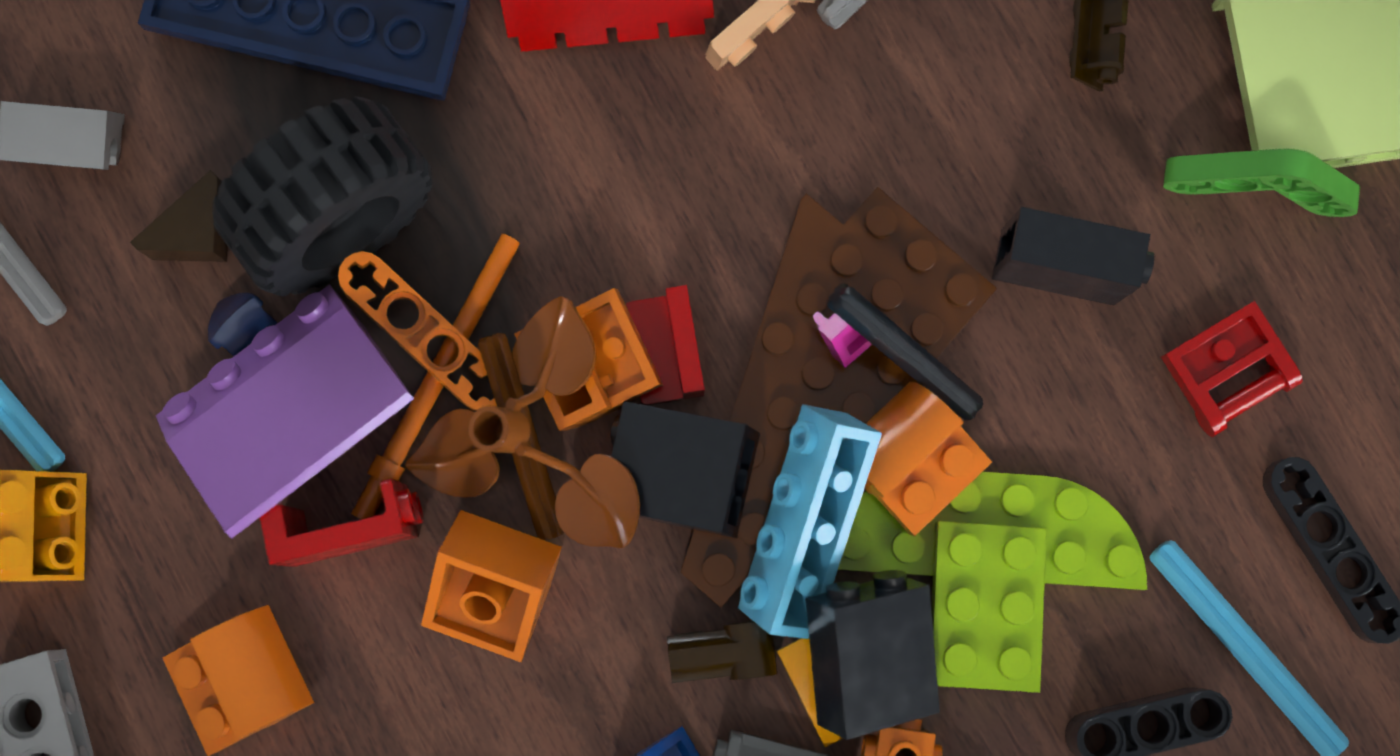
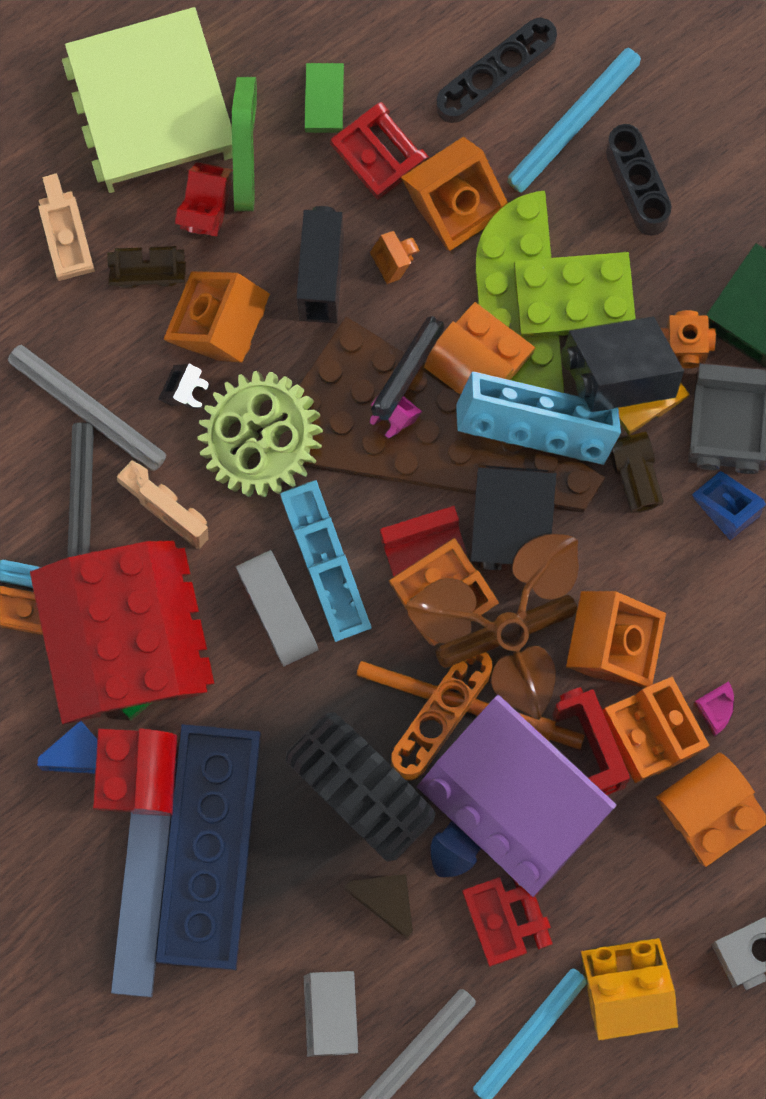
camera: 90 degrees left, 5 degrees down
none -> tile [158,363,210,408]
none -> orange slope [164,271,270,363]
none -> red brick [175,162,233,237]
none -> yellowish green gear [198,371,323,497]
none -> light grey beam [235,550,319,667]
none -> medium azure slope [279,480,372,642]
none -> bright green slope [305,63,344,133]
none -> orange tile [370,231,420,284]
none -> orange slope [401,136,508,251]
none -> red plate [462,877,553,967]
none -> orange brick [602,677,710,783]
none -> dark pink tile [694,681,734,736]

